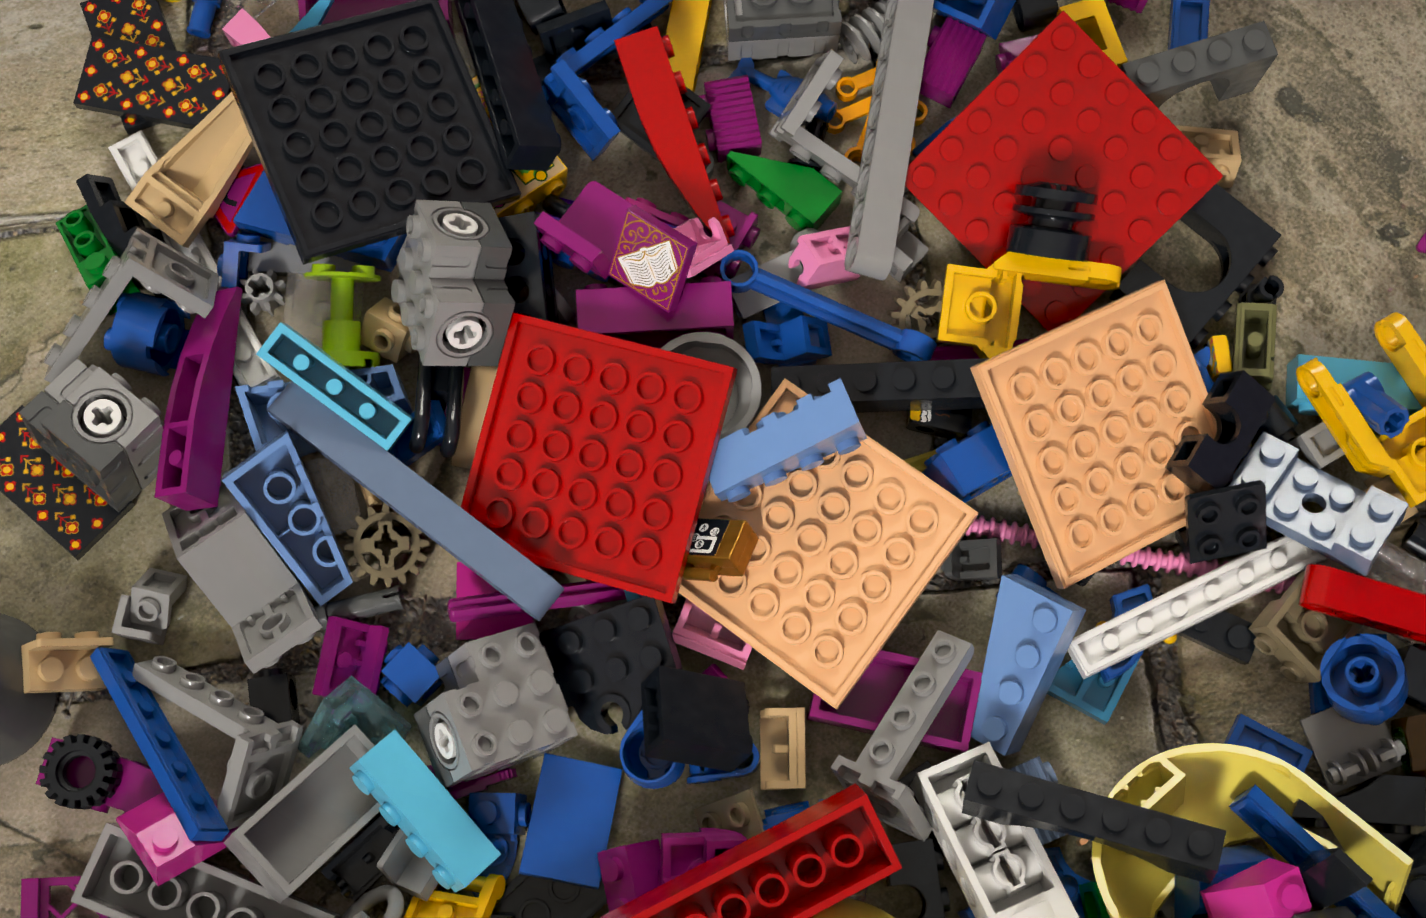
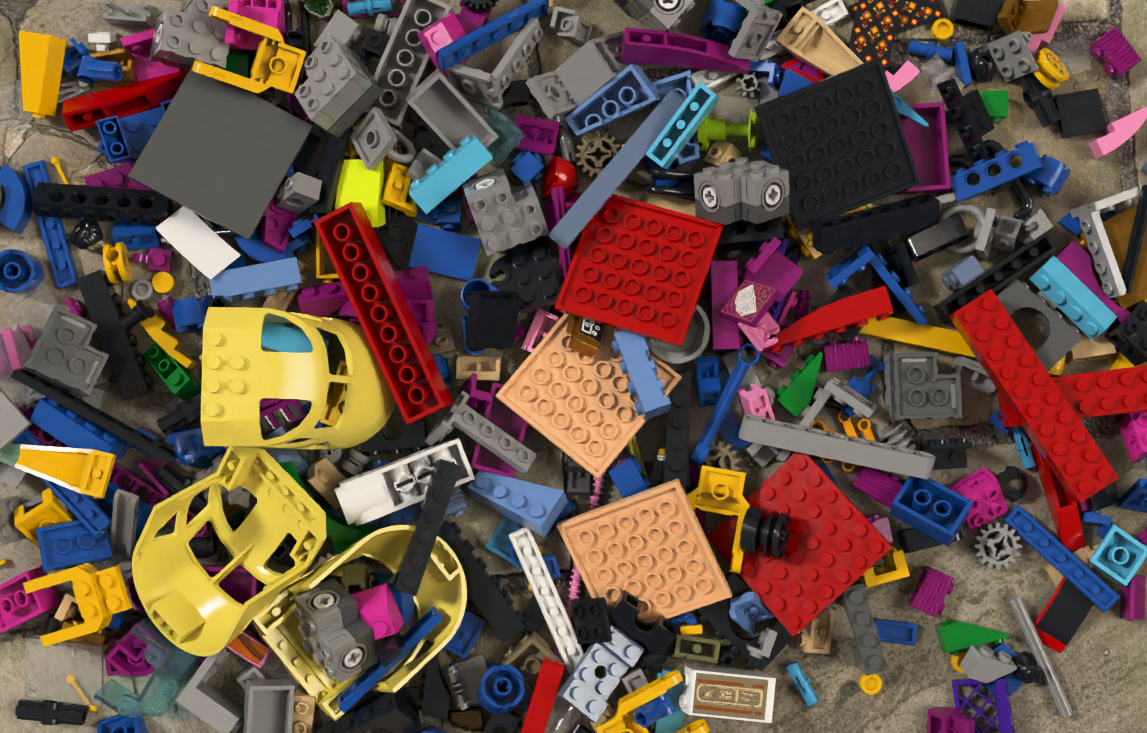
camera: 90 degrees right, 10 degrees up
none -> black brick [437,520,527,643]
none -> magenta panel [458,373,492,413]
none -> red cylinder [541,156,580,200]
none -> slope [679,666,776,723]
none -> blue tile [718,409,752,451]
none -> medium blue bracket [729,591,774,636]
none -> light grey bracket [746,627,778,659]
none -> dark azure pin [785,660,819,706]
none -> magenta axle [793,290,812,323]
none -> yellow tile [859,673,882,695]

